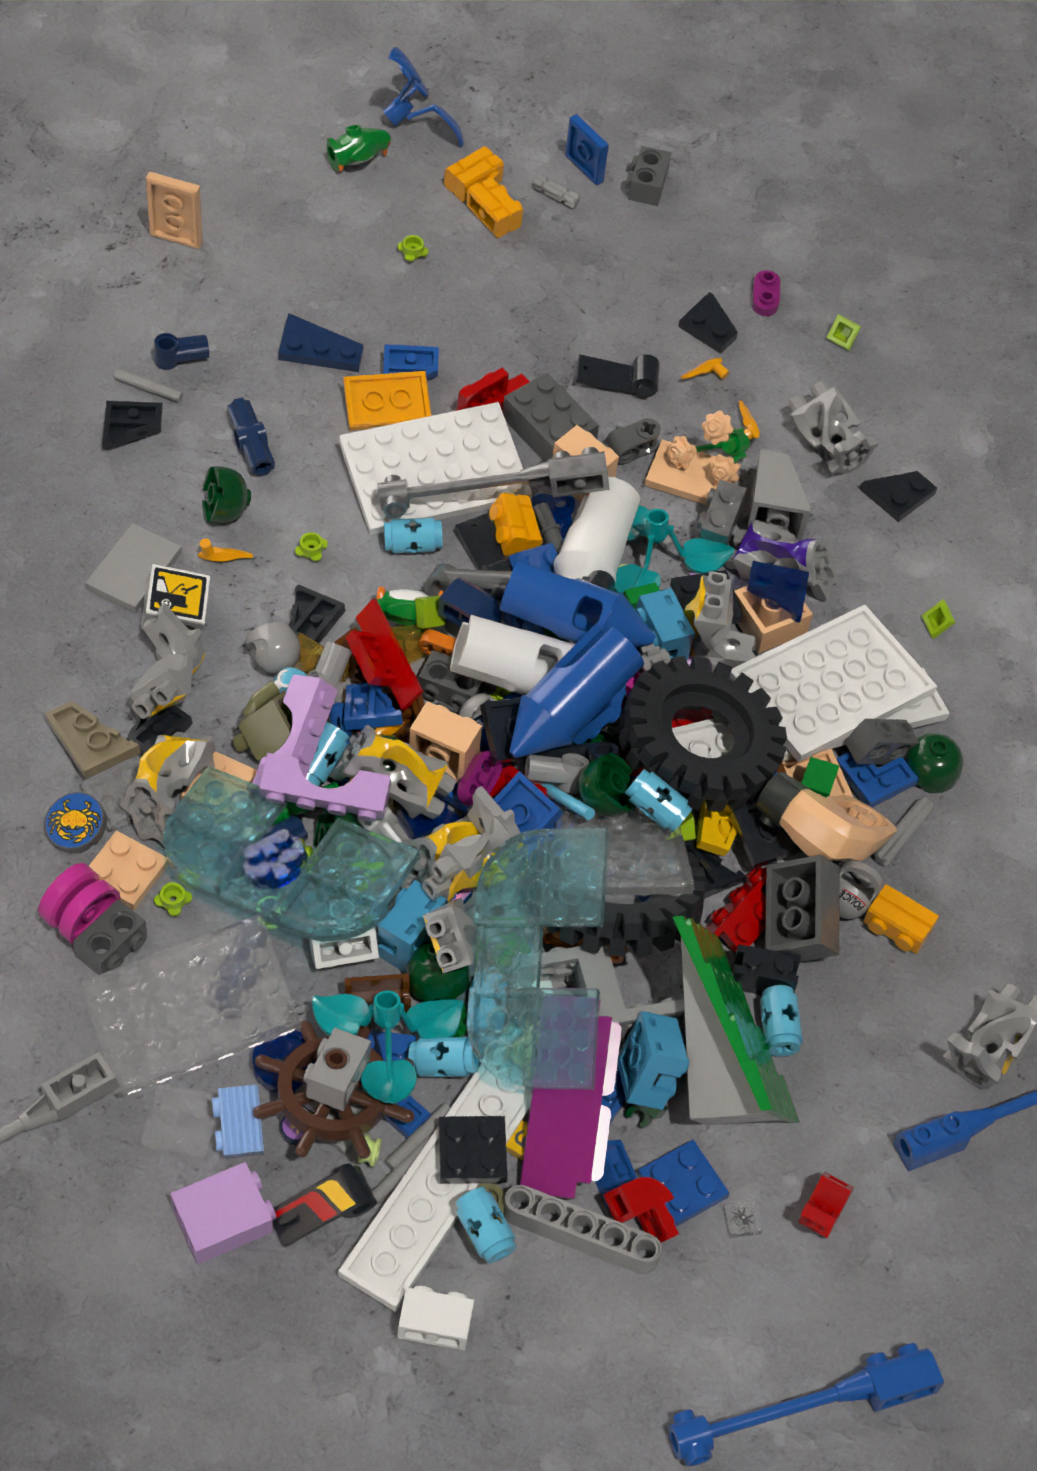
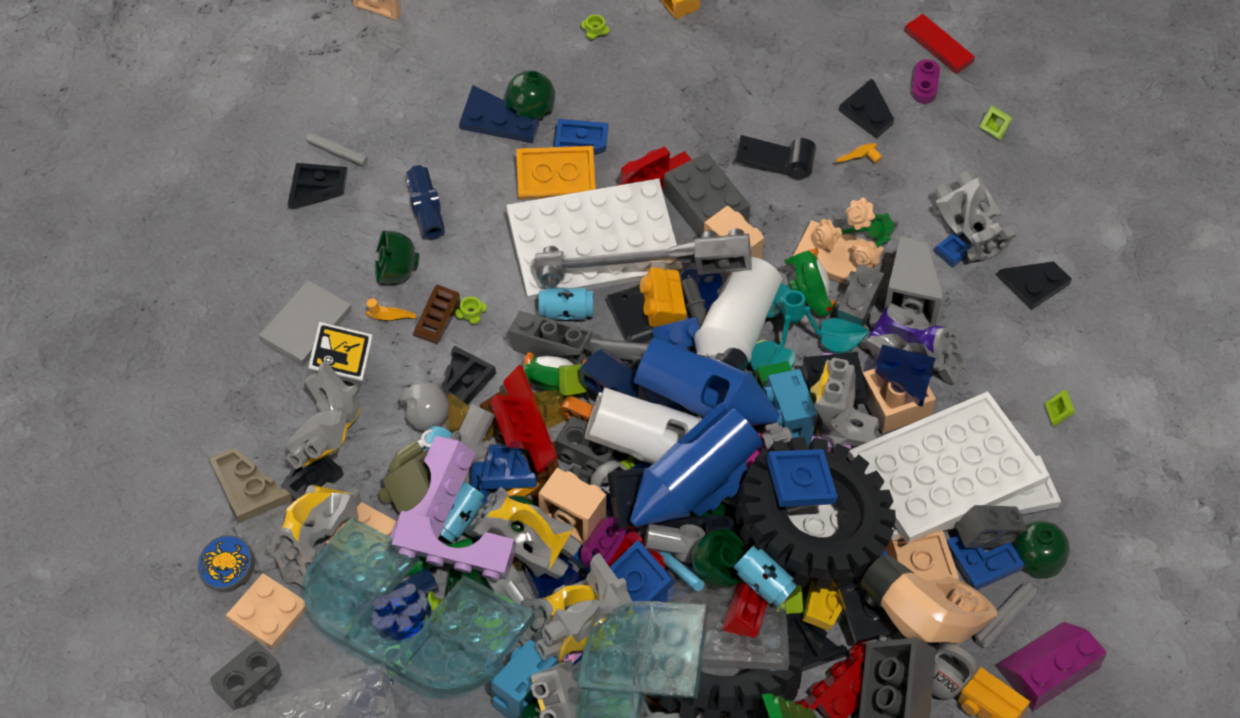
camera: 10 degrees right, 0 degrees up
dark pink wheel [38,863,120,944] -> none
dark blue piece [154,333,209,370] -> none
lime plate [154,882,192,916] -> none
white brick [307,915,379,969] -> none
dark grey piece [605,418,661,464] -> none
light orange bar [739,400,760,440] -> none
green brick [802,756,839,798] -> none
none -> reddish brown slope [413,285,460,345]
none -> dark green cylinder [504,71,555,119]
none -> dark grey slope [508,311,593,357]
none -> red slope [722,574,768,638]
none -> blue plate [766,449,838,507]
none -> green animal [784,248,837,317]
none -> red tile [904,13,975,74]
none -> blue tile [934,233,971,268]
none -> magenta slope [996,621,1107,712]

